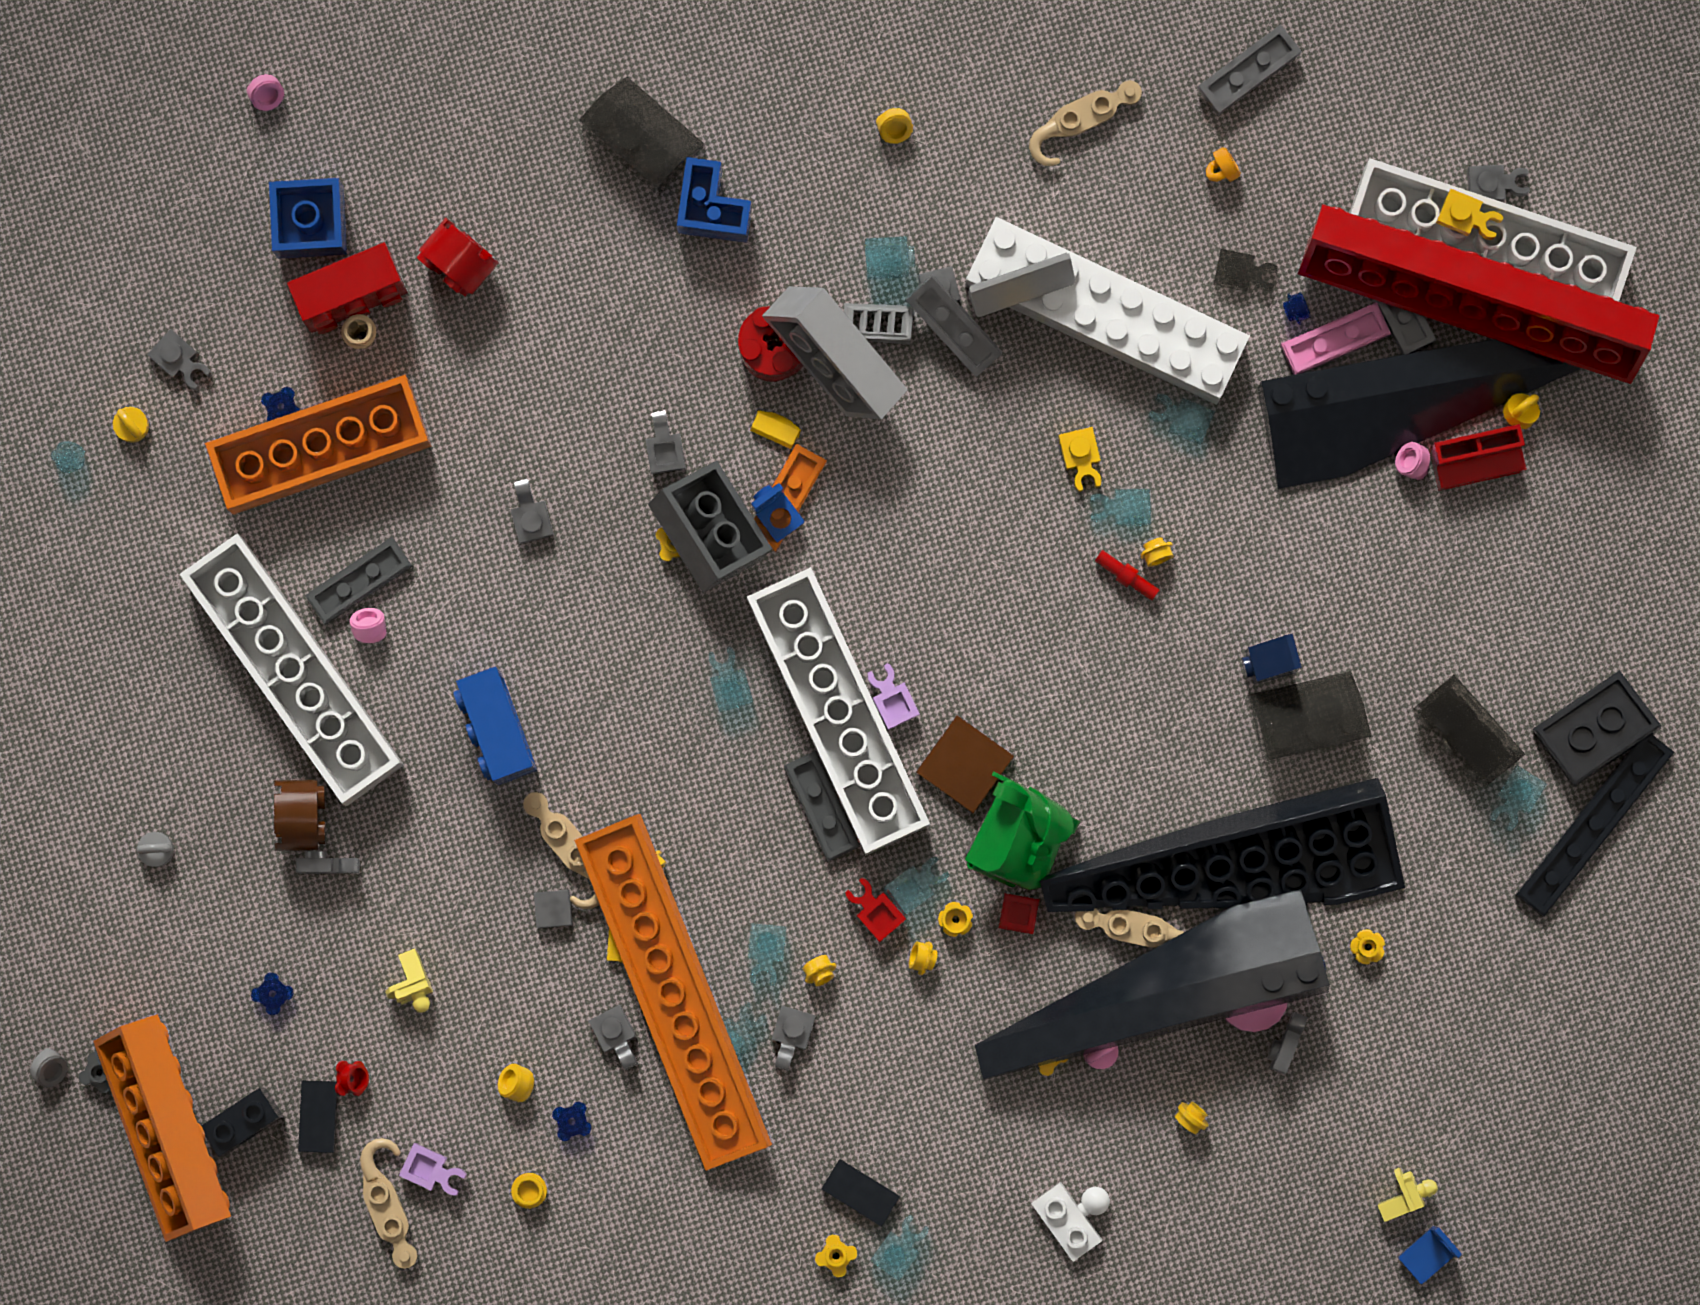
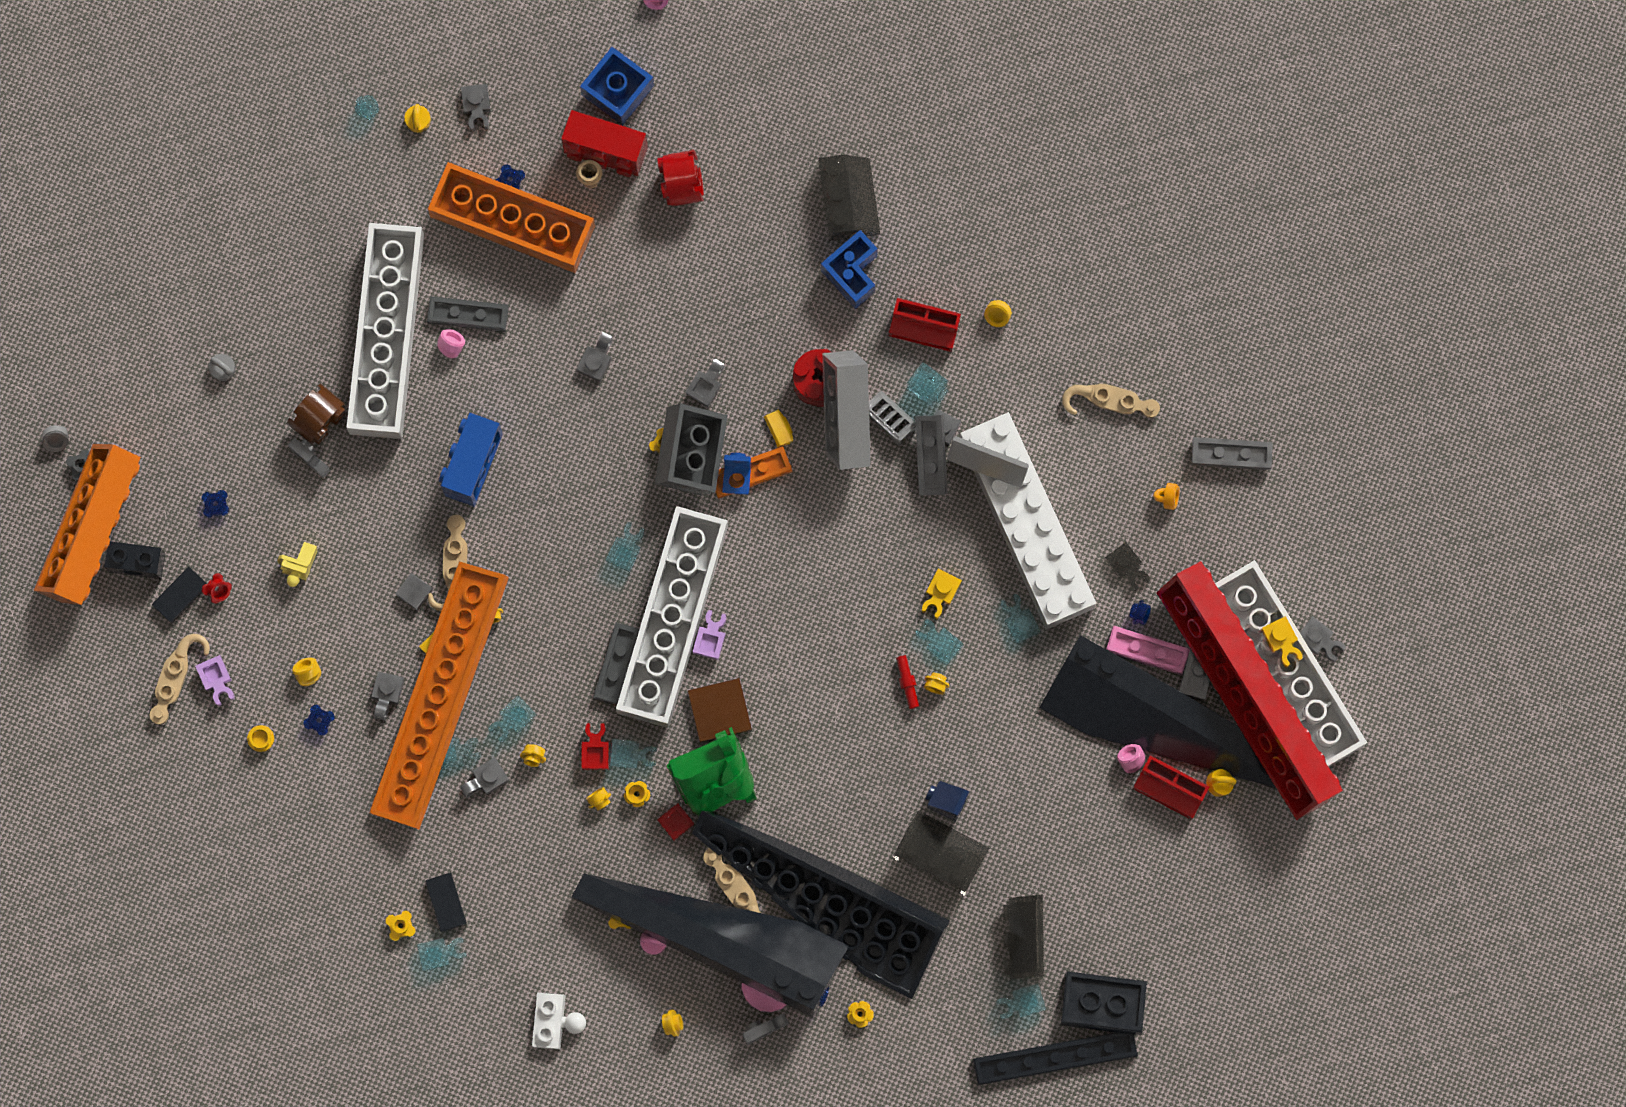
camera: 40 degrees right, 5 degrees down
none -> red piece [888,298,961,352]

